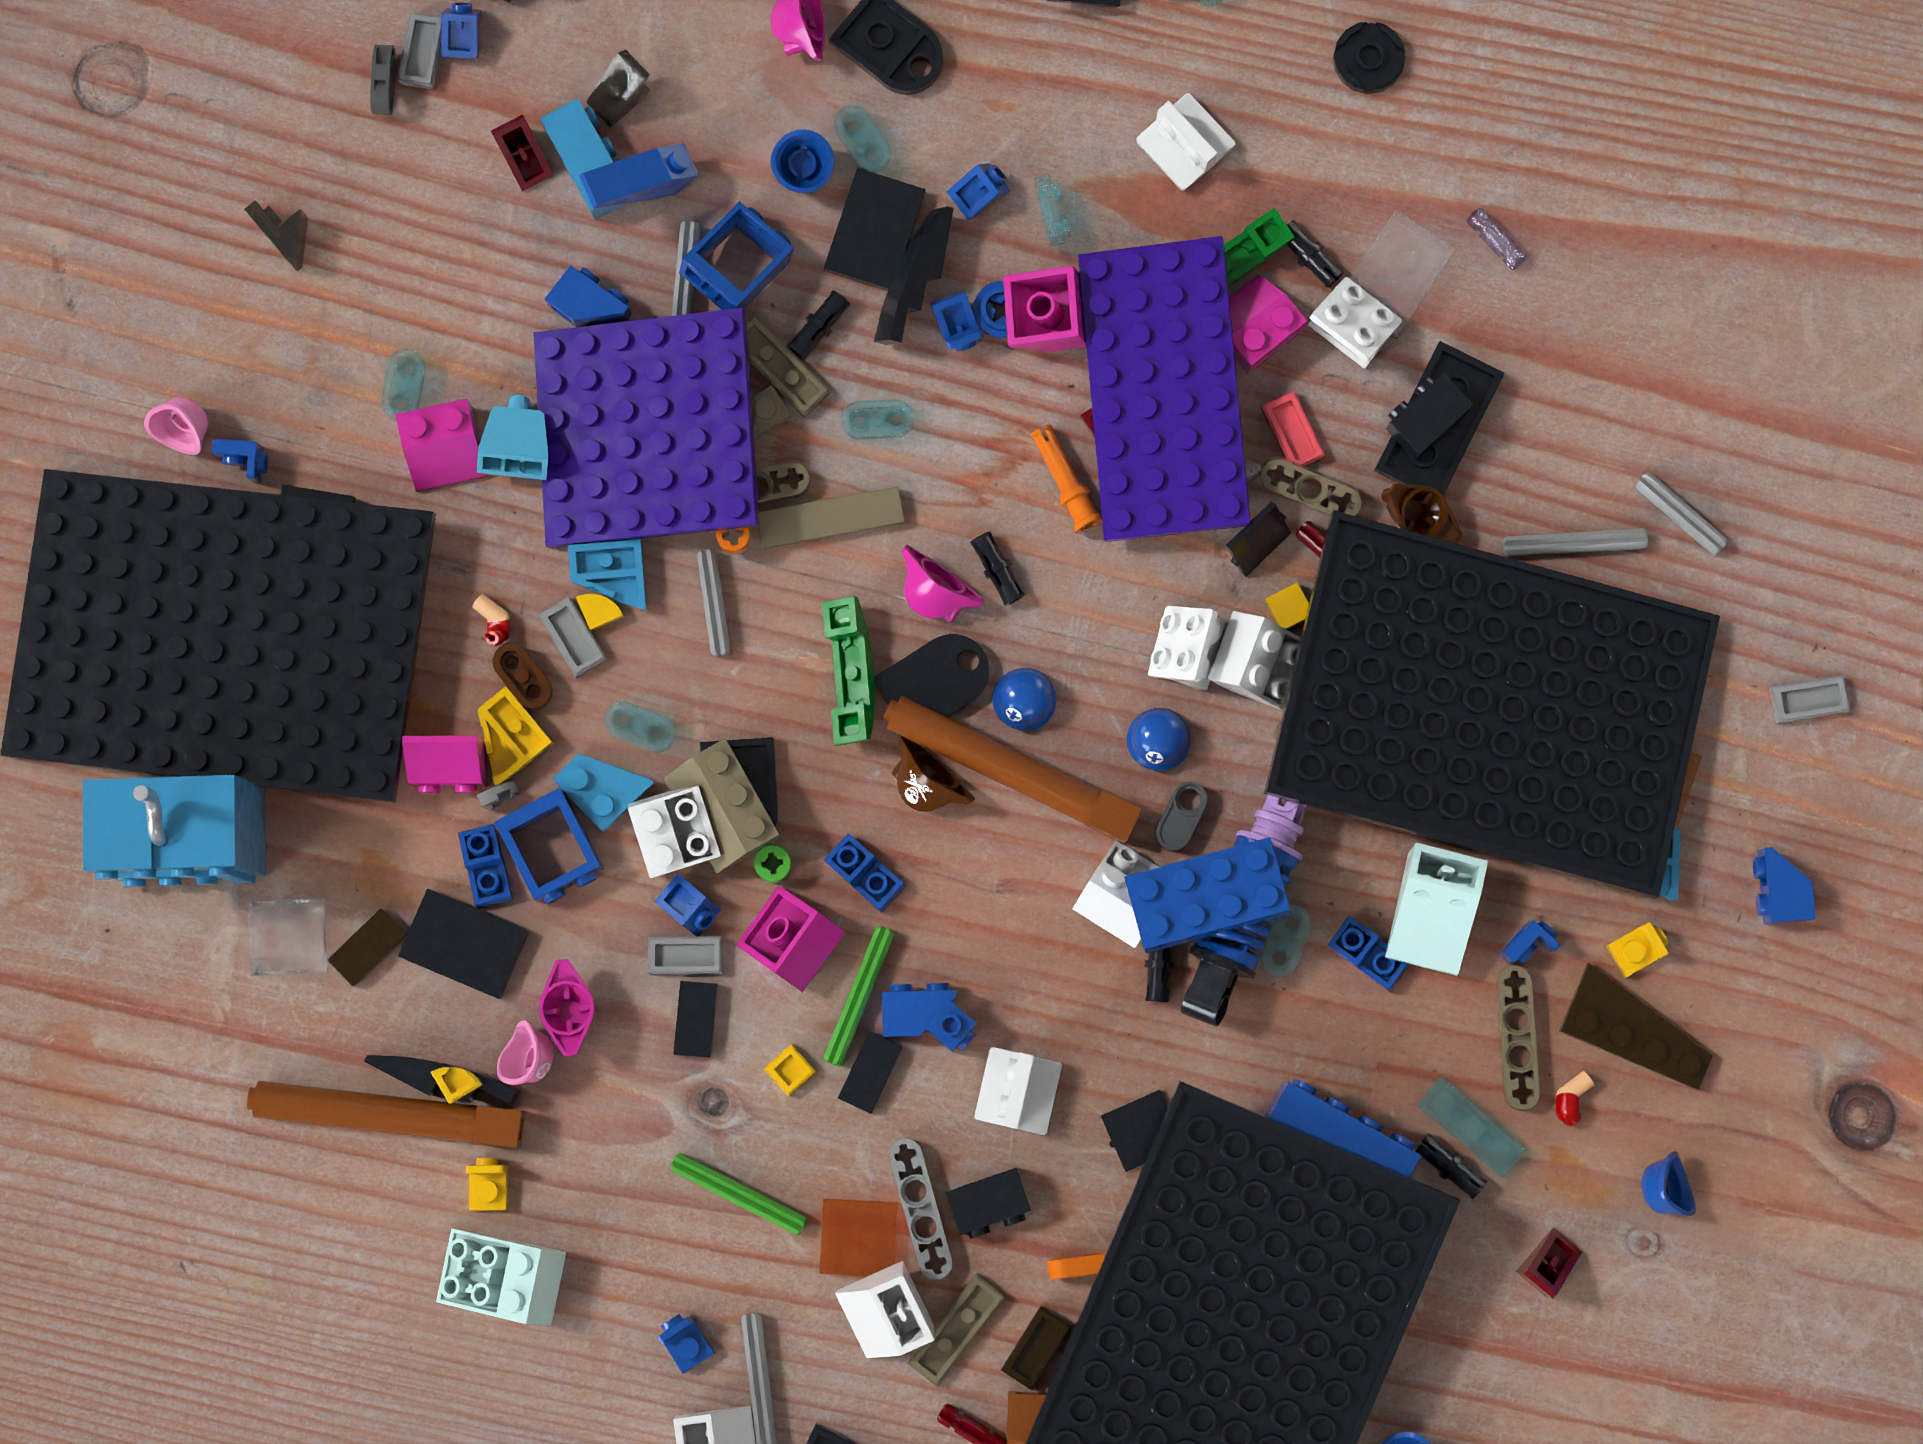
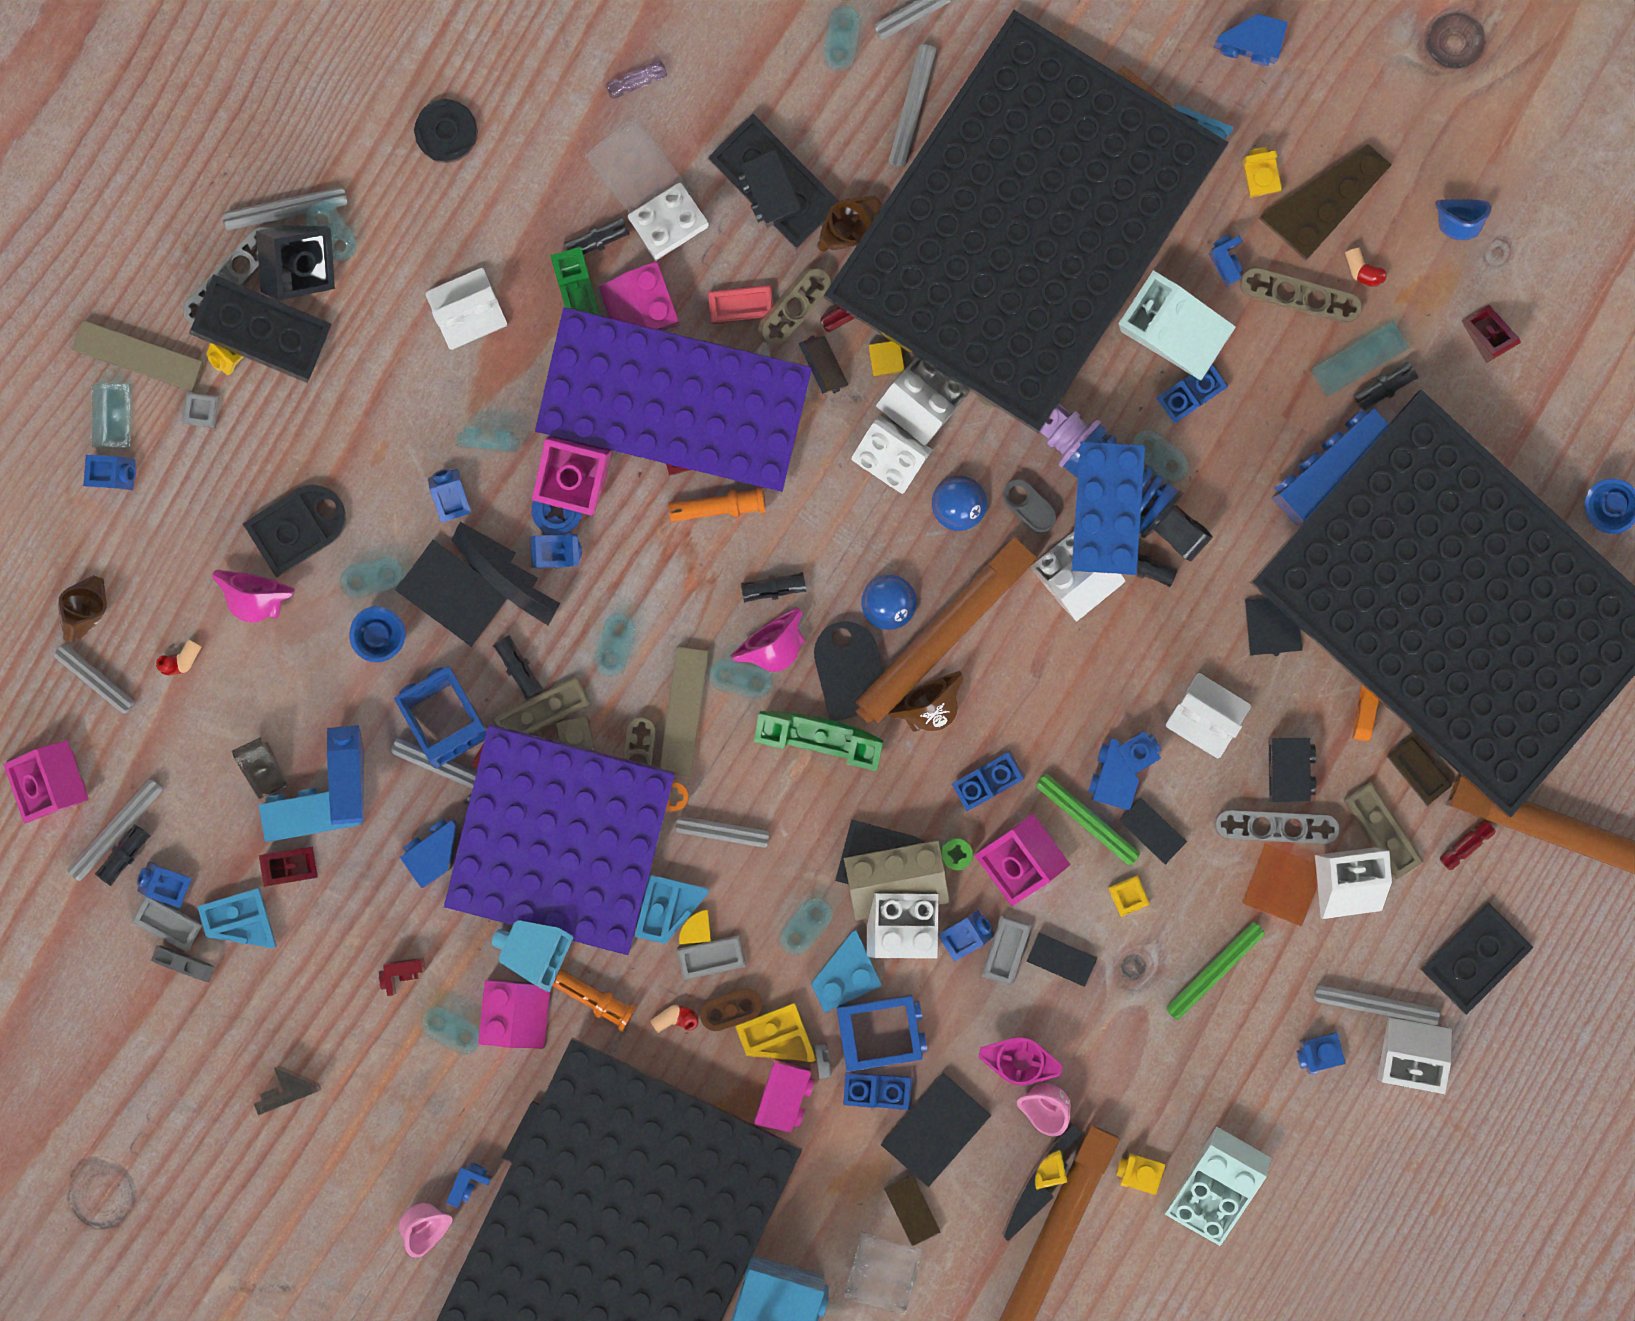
camera: 75 degrees left, 5 degrees up
none -> dark azure wing [197,888,277,948]
none -> dark red bracket [379,958,426,996]
none -> orange pin [552,969,637,1032]
none -> clear light blue plate [709,659,772,699]
none -> clear light blue plate [824,6,860,71]

